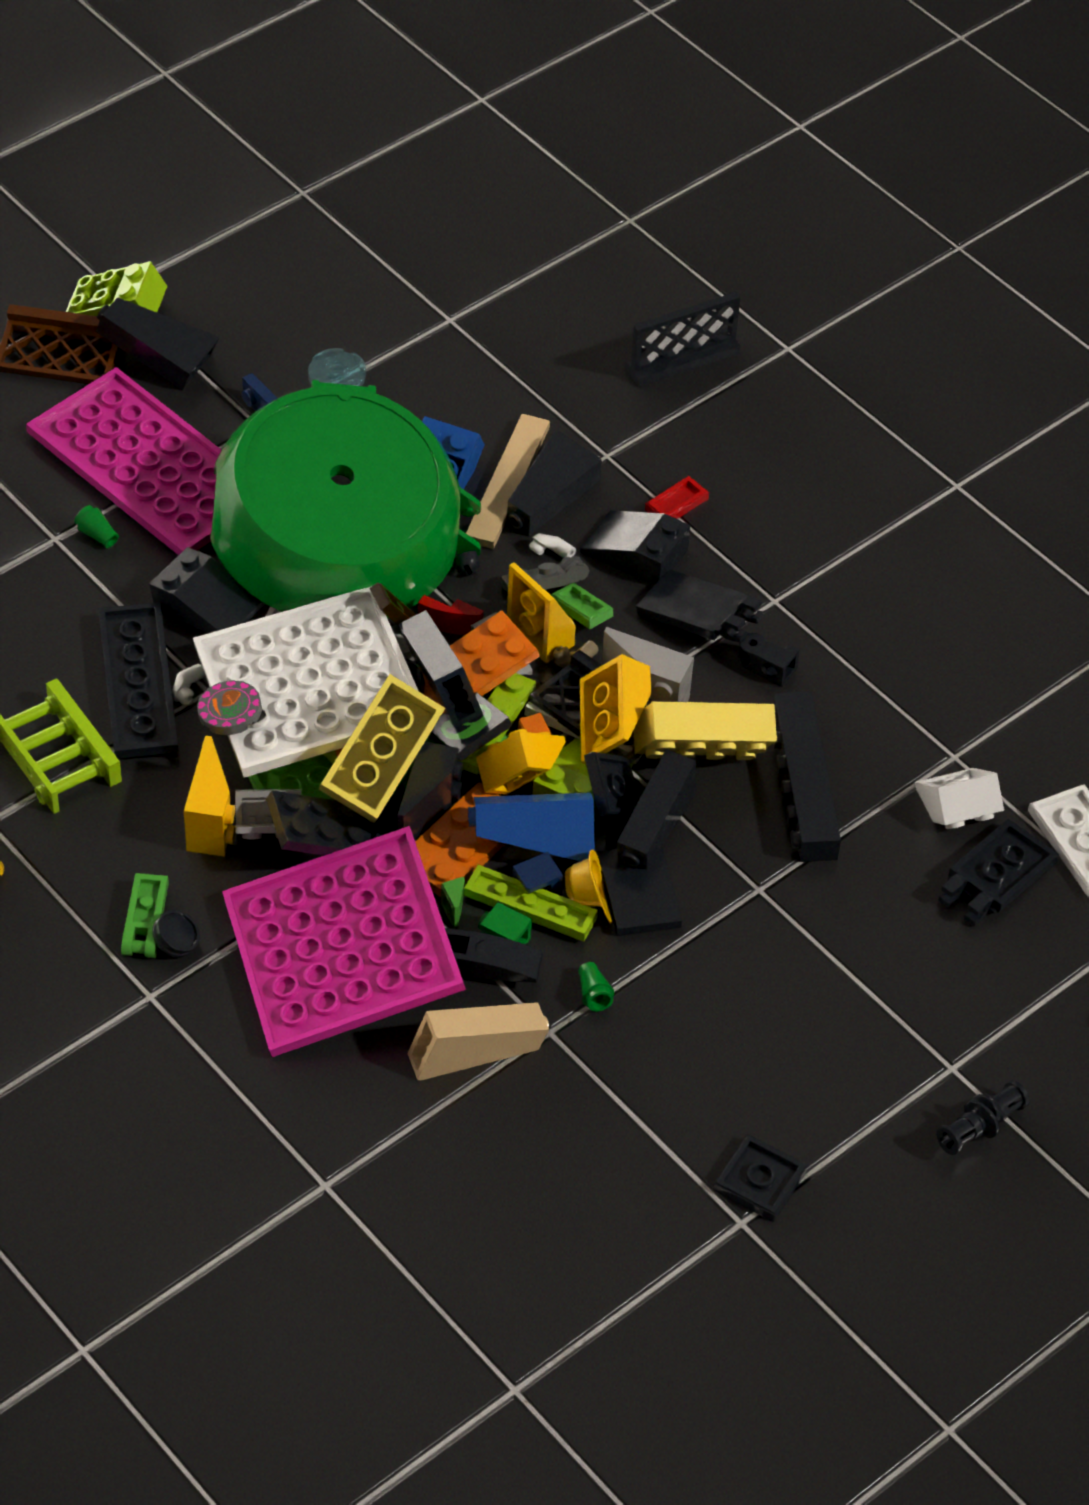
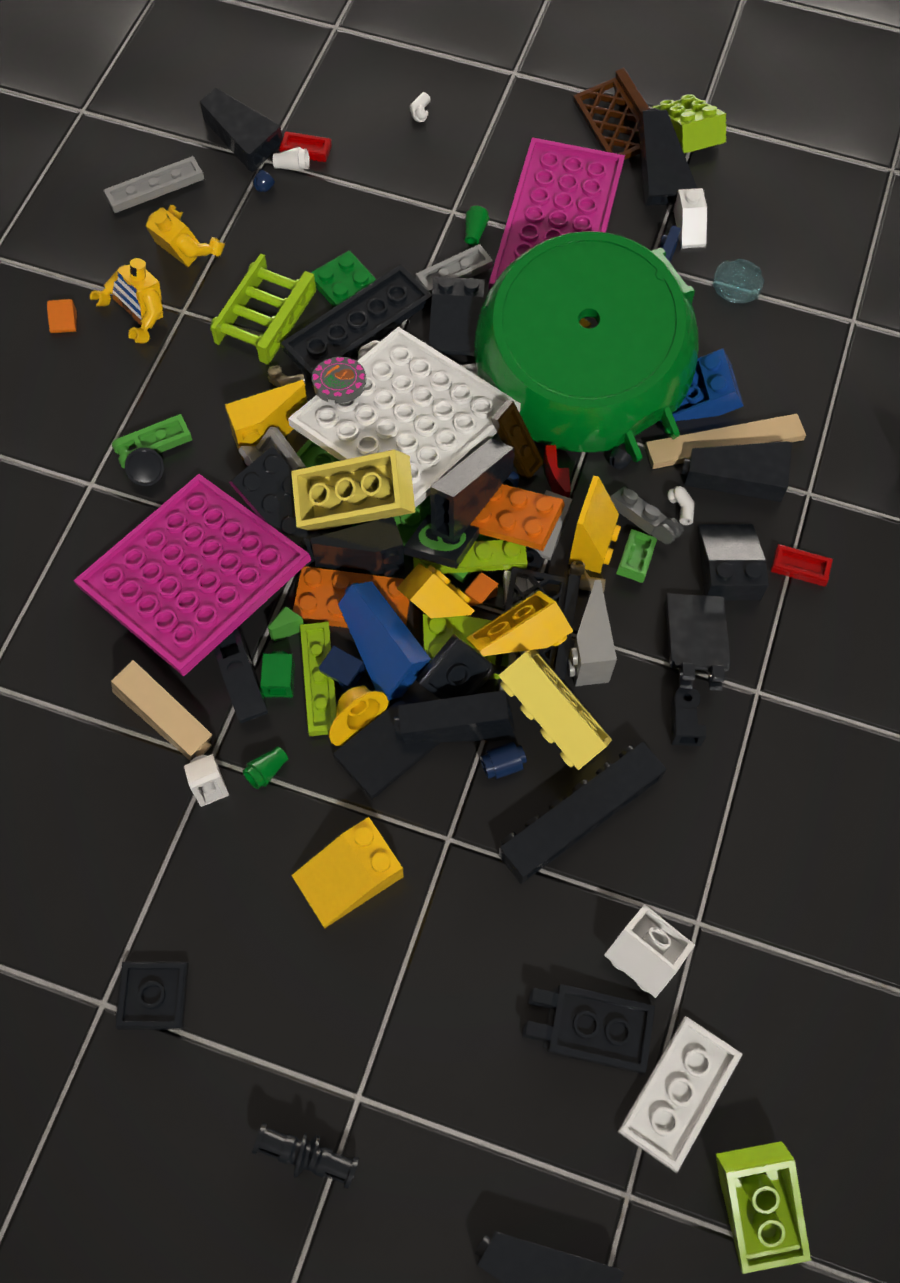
camera: 60 degrees right, 15 degrees up
none -> white slope [184,754,229,807]
none -> dark tan arm [268,365,306,387]
none -> yellow slope [291,817,404,929]
none -> green plate [311,250,377,308]
none -> light grey plate [416,244,493,294]
none -> dark blue brick [480,742,527,779]
none -> white slope [673,188,707,249]

